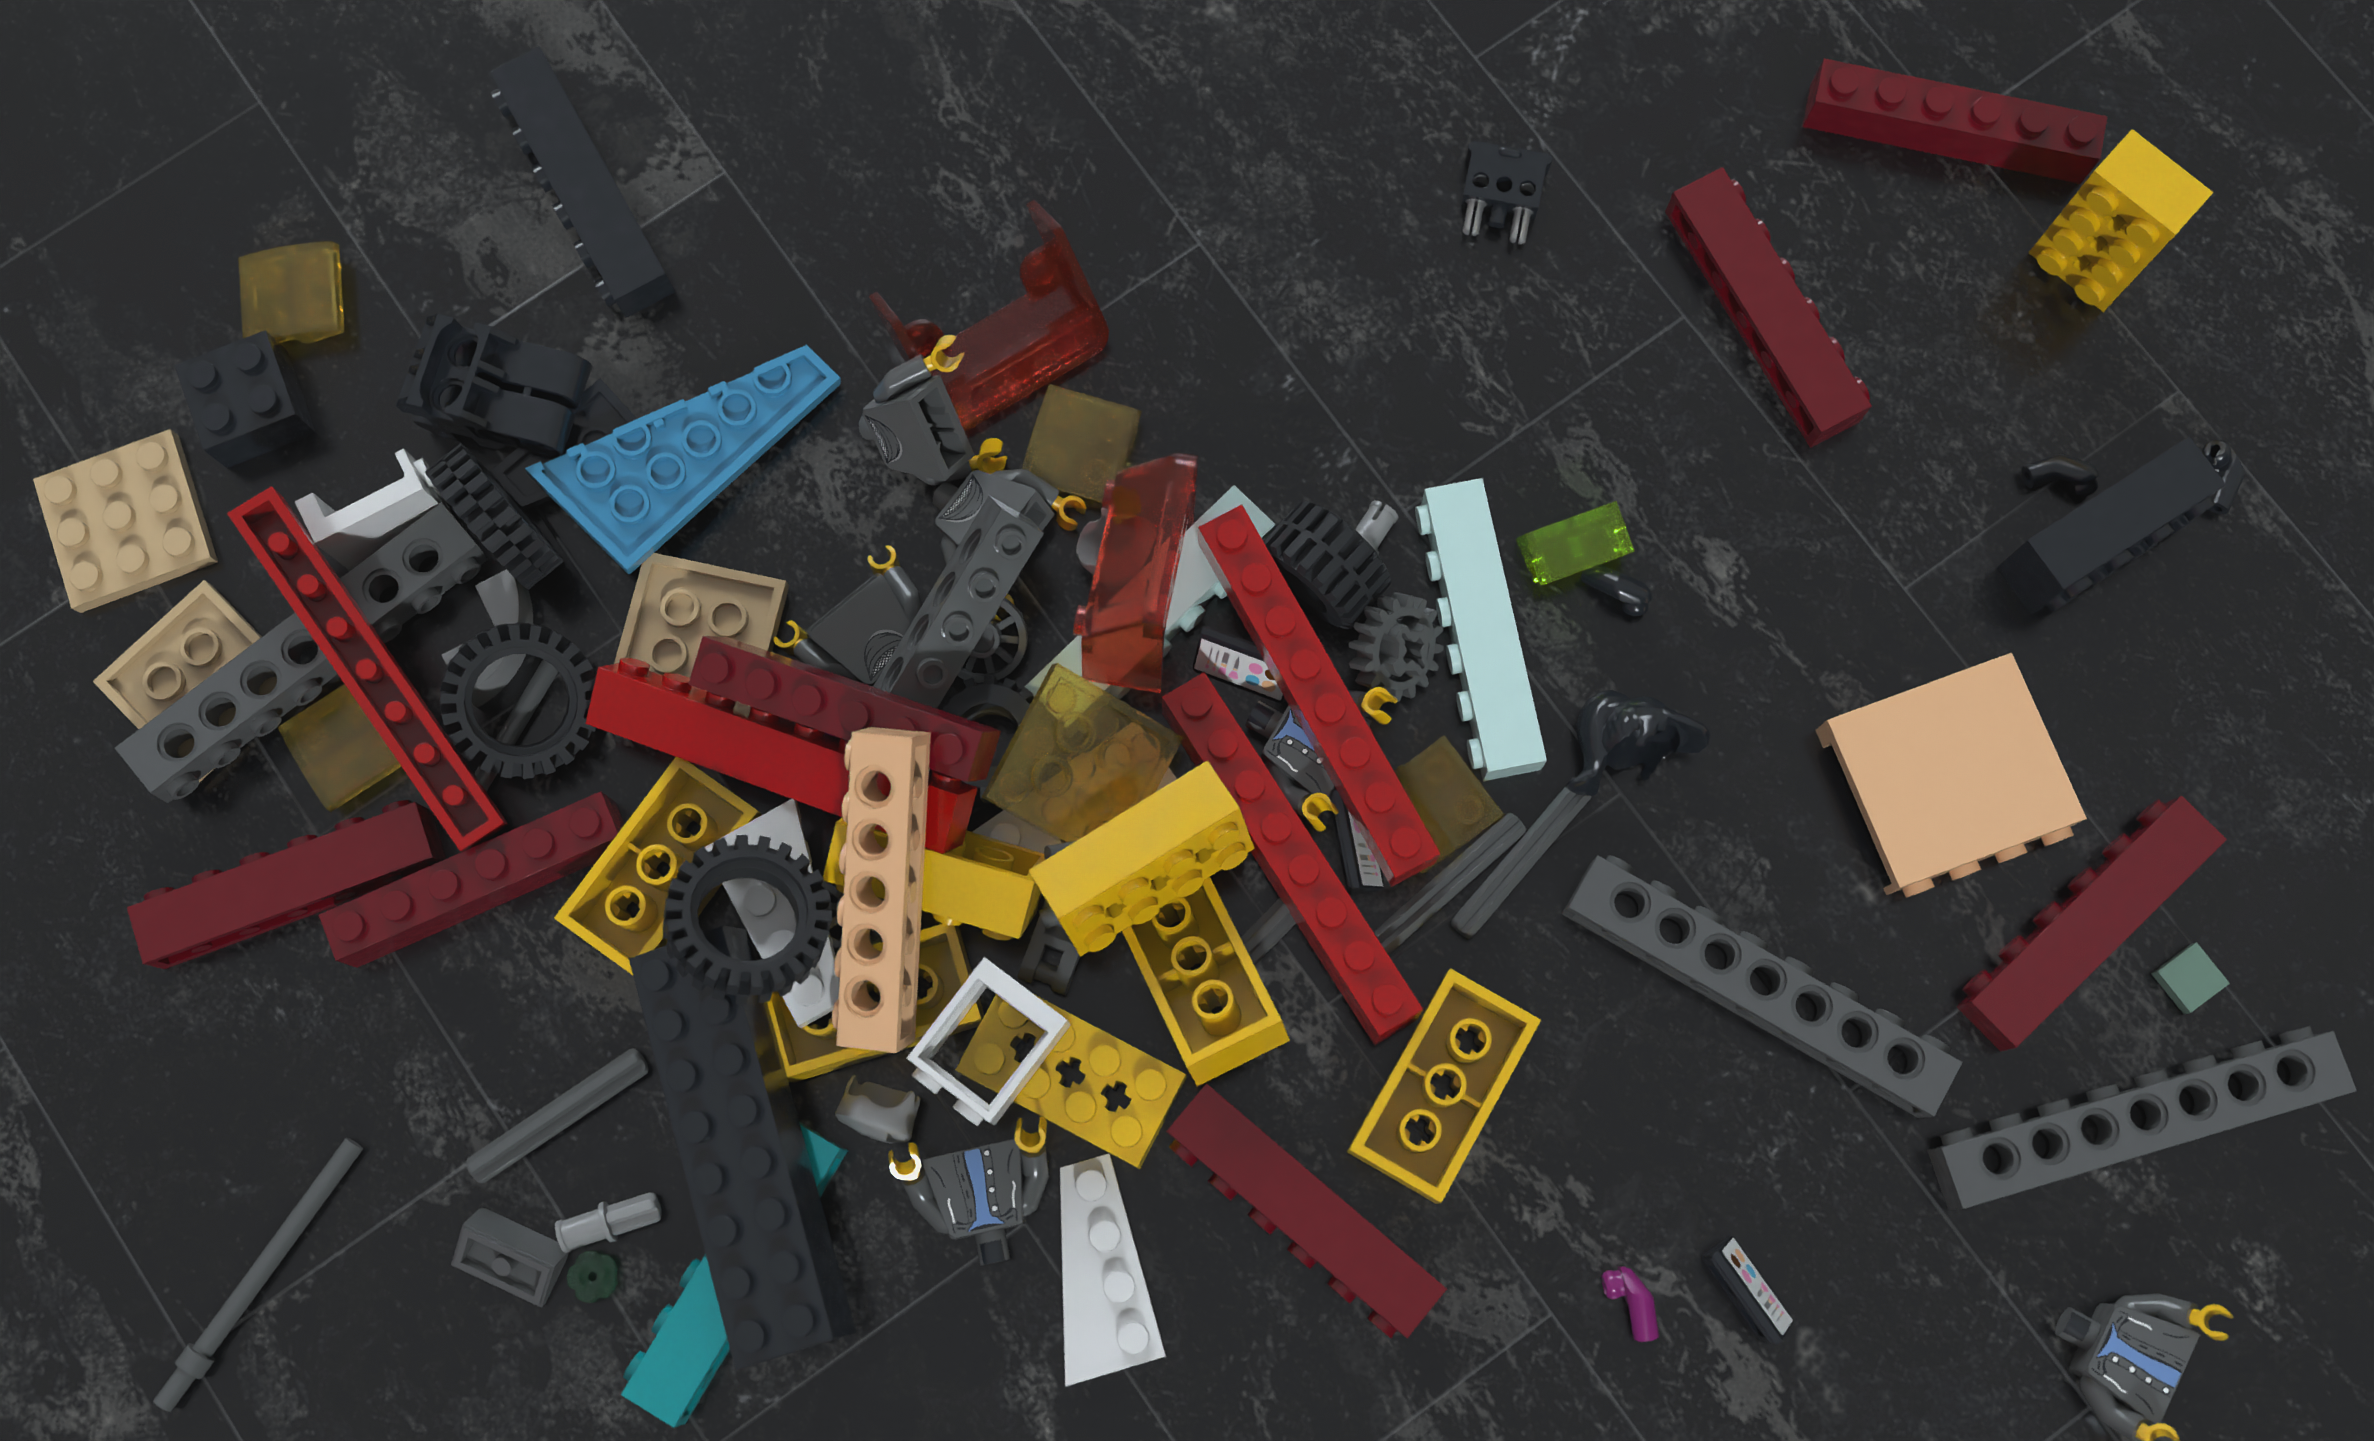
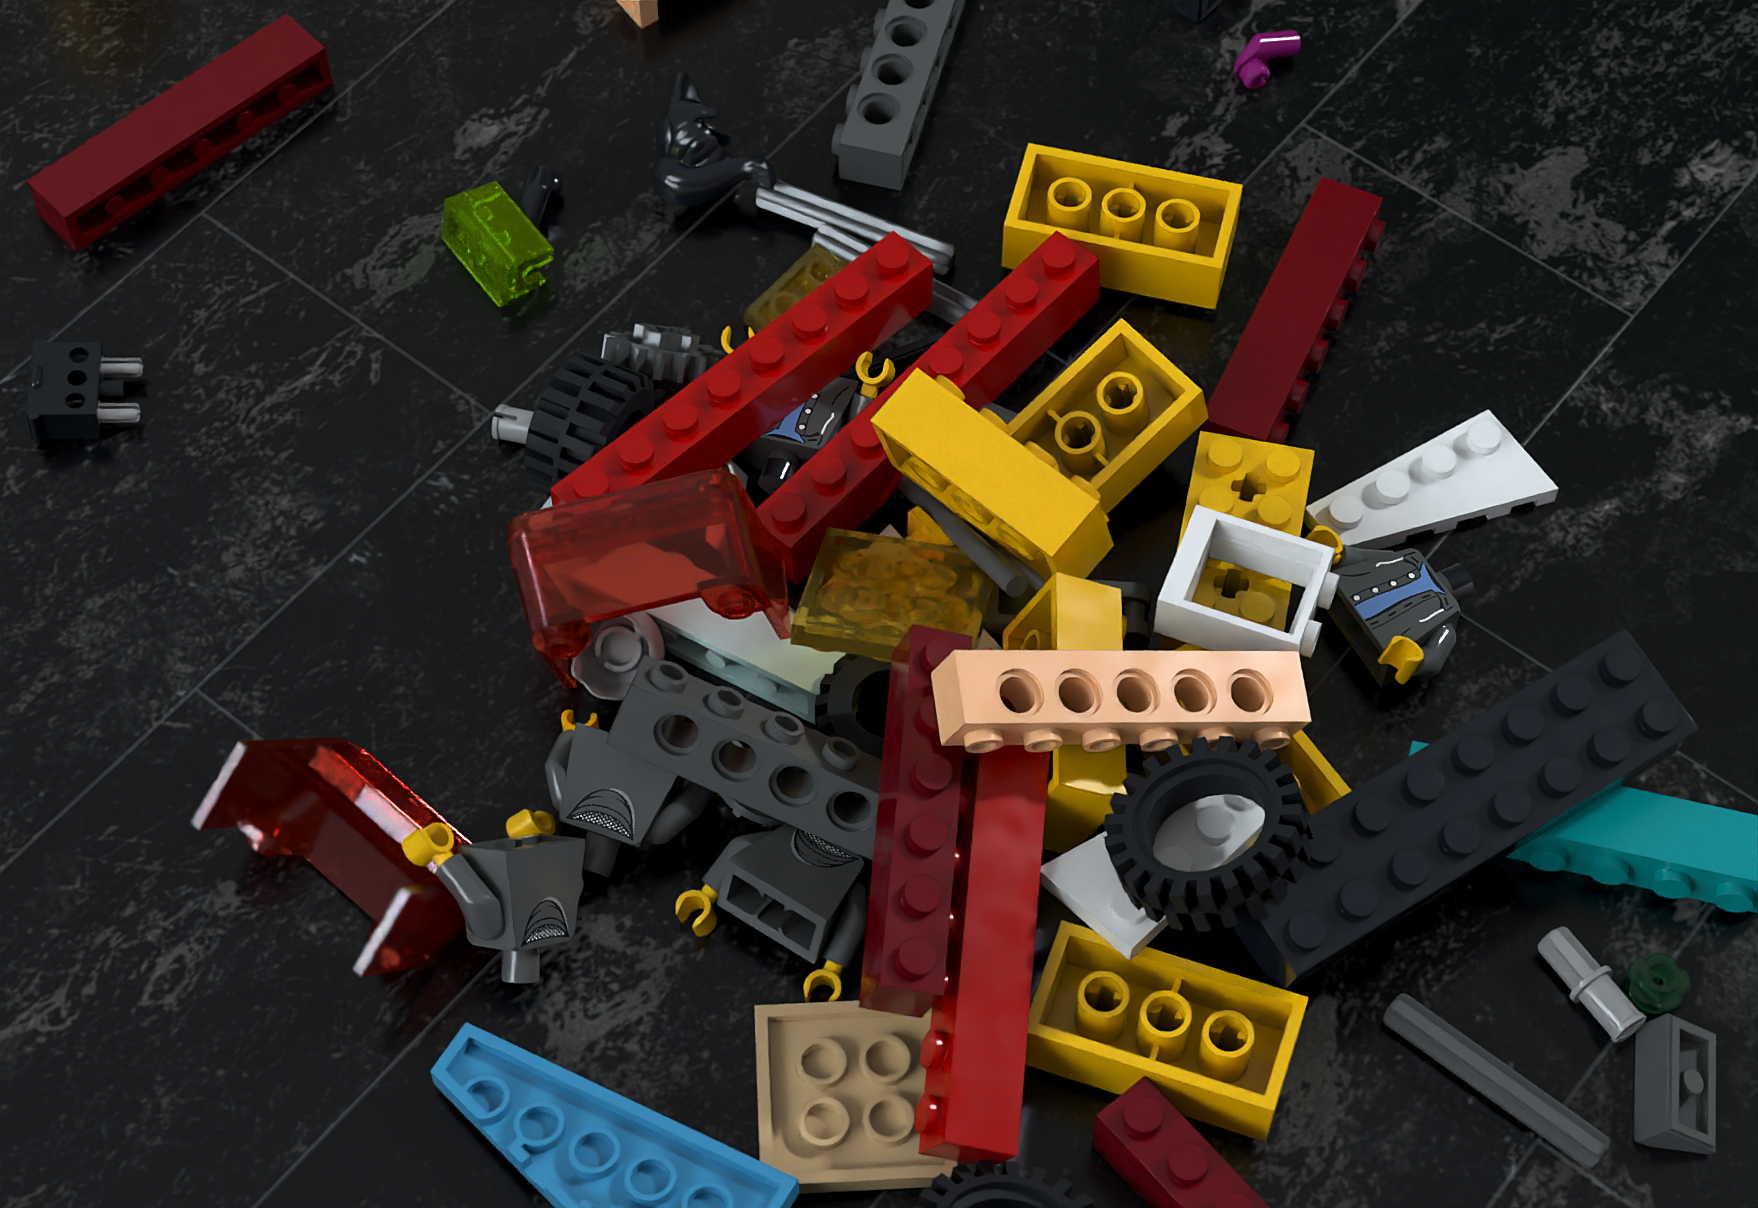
camera: 110 degrees left, 20 degrees down
light grey hair [835,1075,920,1144] -> none
clear yellow slope [1022,384,1142,505] -> none
light aqua brick [1415,478,1547,781] -> none

